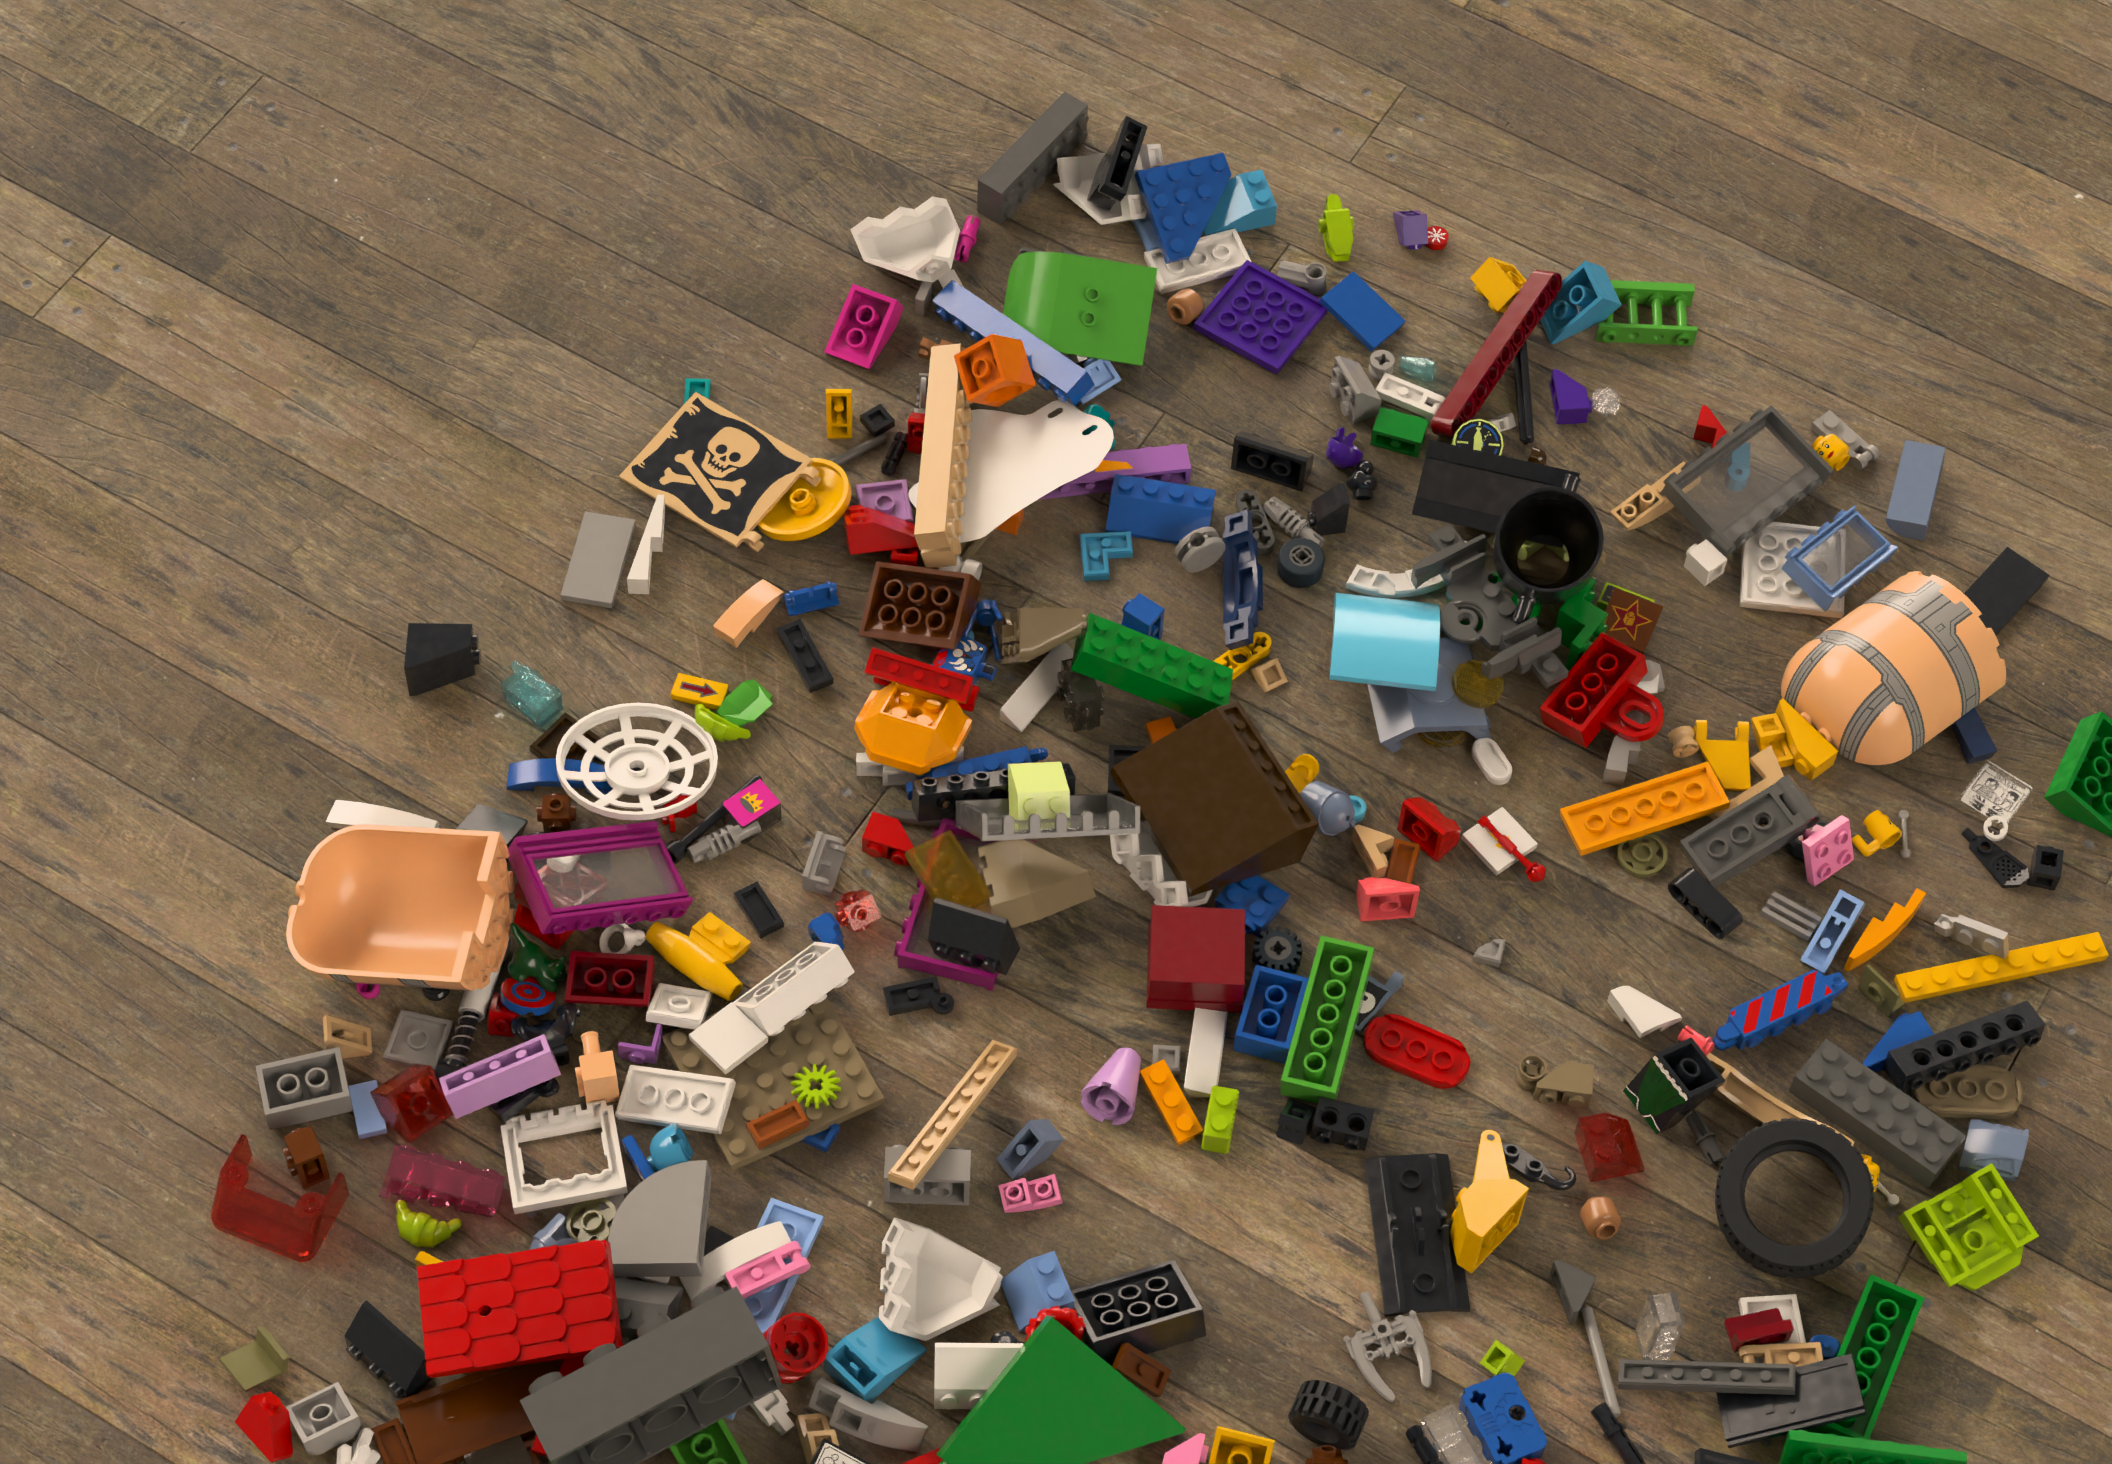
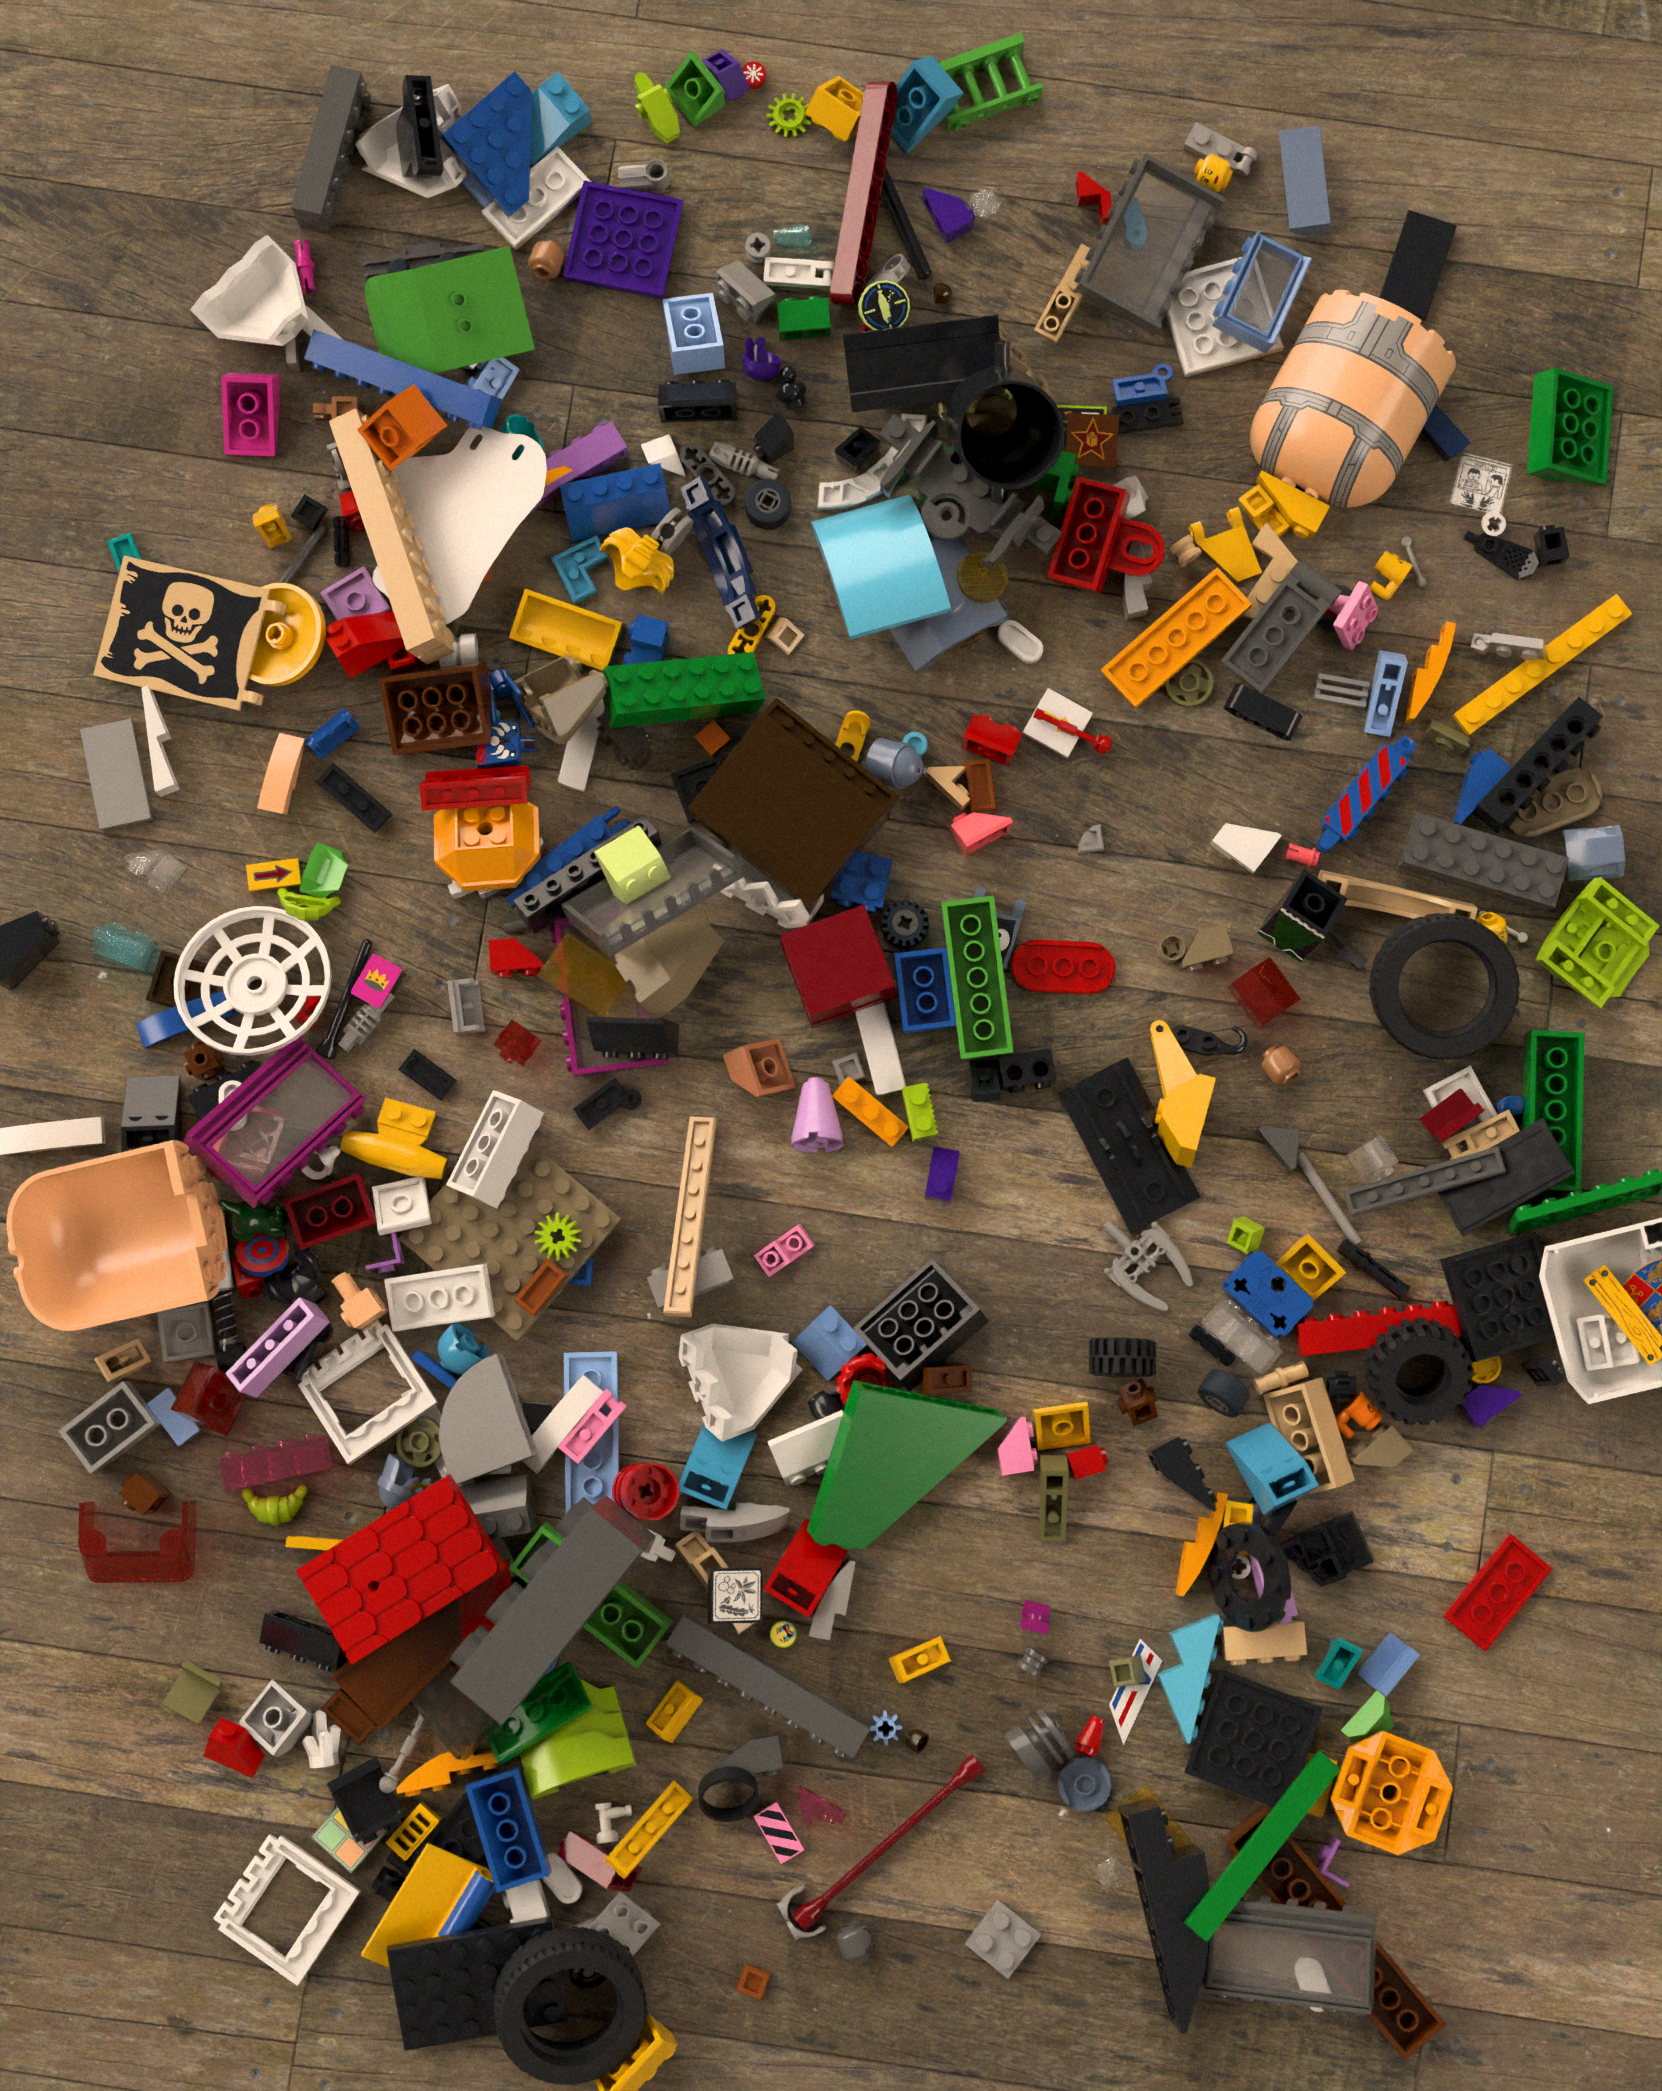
camera: 20 degrees left, 25 degrees up
white tile [689,1002,768,1075] -> none
blue rock [808,913,845,951] -> none
sand blue slope [996,1119,1064,1180] -> none
blue tile [1319,271,1406,352] -> none
white brick [1684,539,1727,586] -> none
none -> clear slope [123,849,189,894]
none -> yellow slope [509,589,625,671]
none -> yellow piece [599,527,674,595]
none -> white sticker [641,434,686,477]
none -> light blue slope [662,293,725,375]
none -> bright green slope [664,51,725,126]
none -> nougat slope [723,1038,796,1097]
none -> lime gear [767,93,811,137]
none -> black slope [834,426,881,474]
none -> dark purple slope [924,1146,960,1203]
none -> black hinge [1111,398,1184,435]
none -> blue hinge [1112,363,1173,407]
none -> yellow slope [1275,1234,1346,1301]

